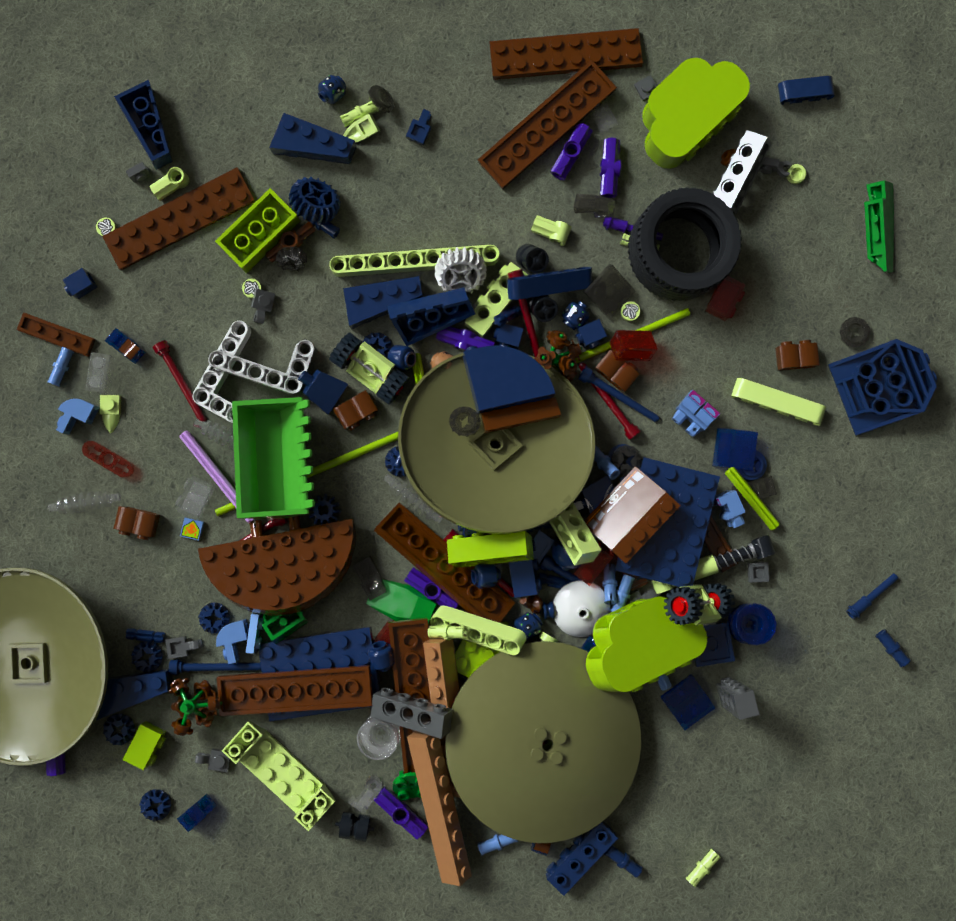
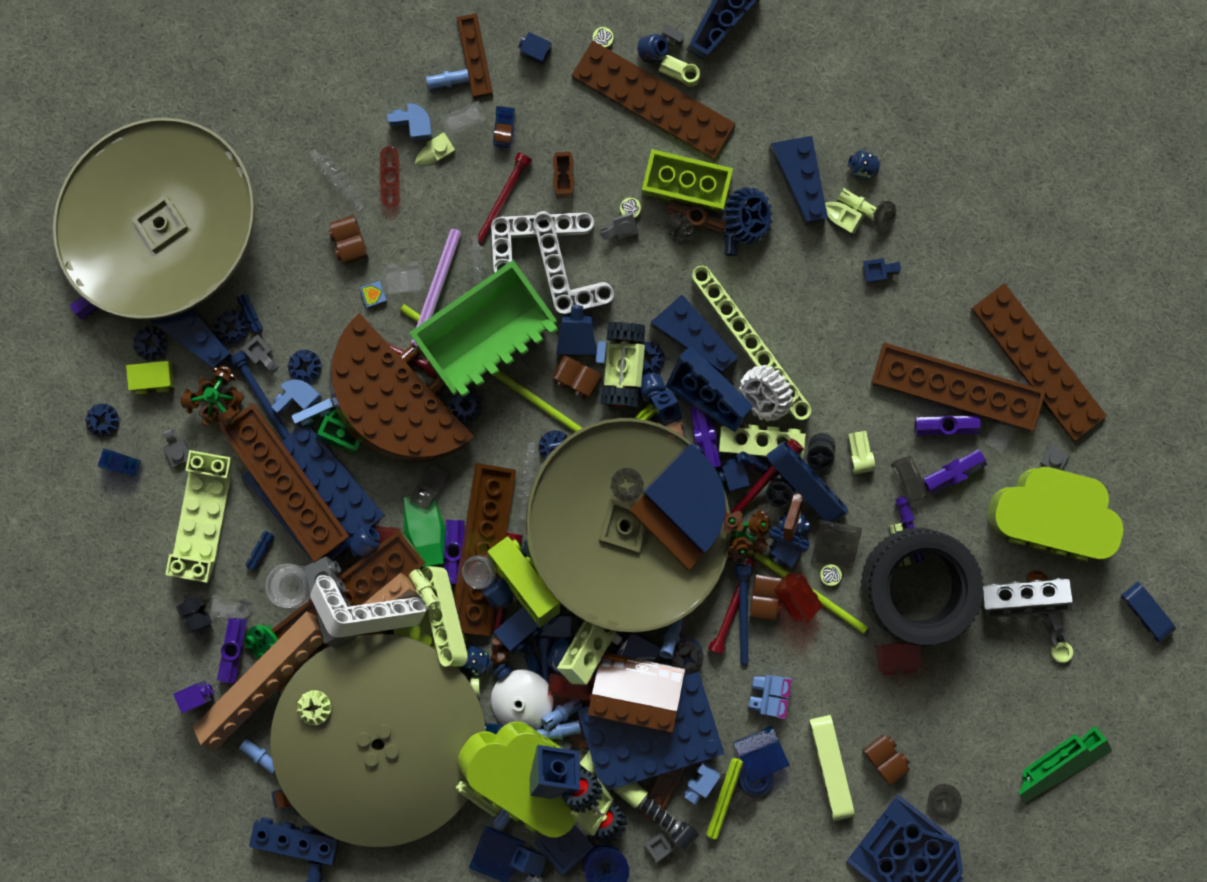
camera: 65 degrees right, 0 degrees up
none -> dark purple brick [173,681,214,714]
none -> dark blue axle [245,531,274,570]
none -> yellowish green gear [297,690,331,725]
none -> white beam [310,575,427,637]
none -> yellowish green axle [456,781,500,816]
none -> clear piece [462,555,496,589]
none -> dark blue brick [509,845,548,877]
none -> dark blue slope [530,745,580,799]
none -> reddish brown brick [553,152,574,198]
none -> medium blue tile [595,341,606,364]
none -> dark blue head [637,34,668,63]
none -> dark blue brick [651,389,682,426]
none -> dark blue axle [769,527,810,552]
none -> reddish brown tile [784,493,803,541]

